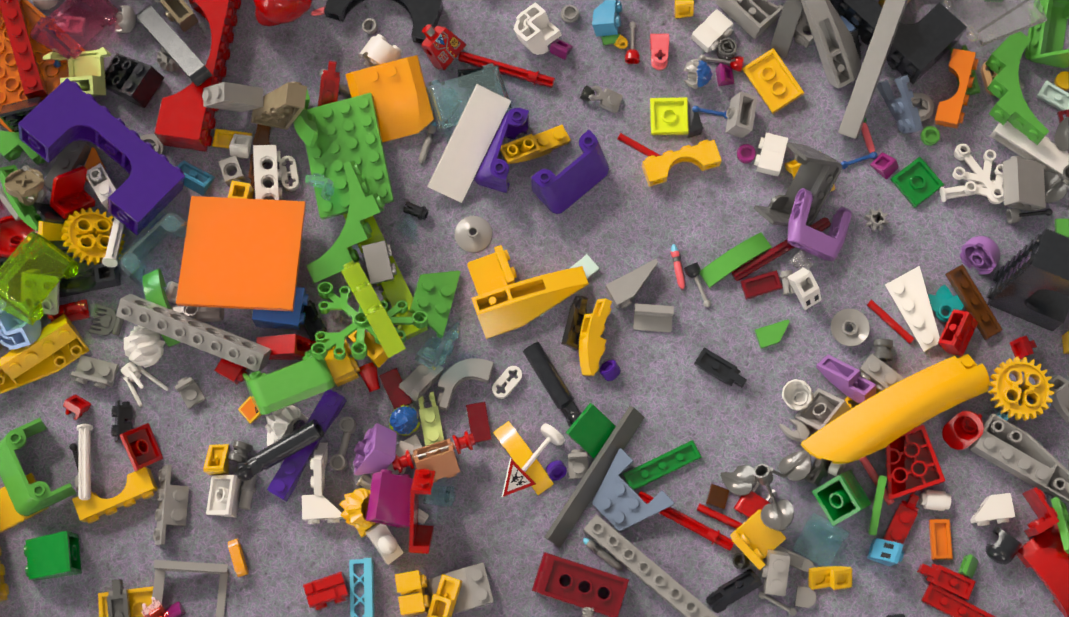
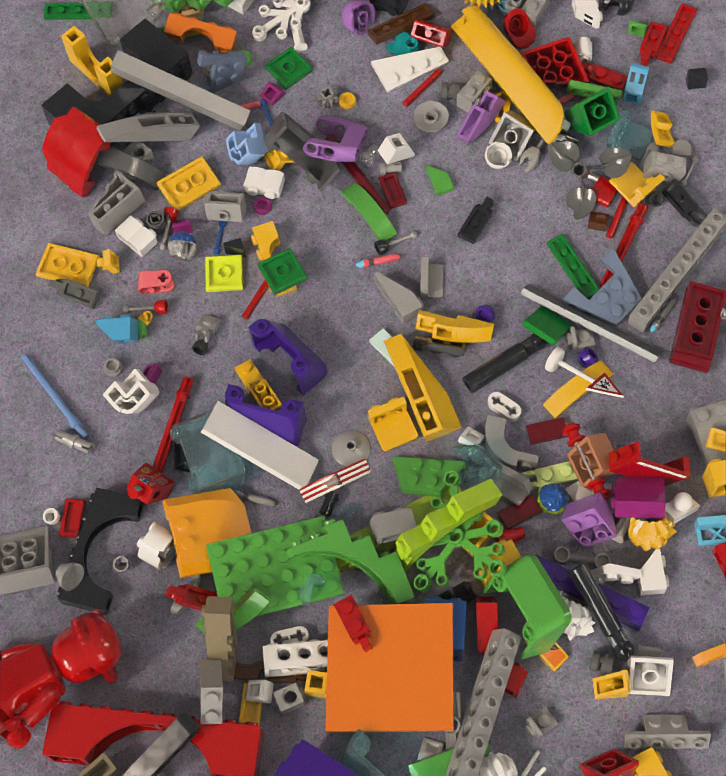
camera: 90 degrees left, 10 degrees down
dark azure slope [177,160,215,196] -> none
orange tile [929,519,953,560] -> none
none -> light blue brick [225,123,269,165]
none -> green tile [257,248,308,296]
none -> sticker [299,459,370,503]
none -> red hinge [333,594,373,653]
none -> yellow tile [338,92,356,110]
none -> white tile [458,427,485,453]

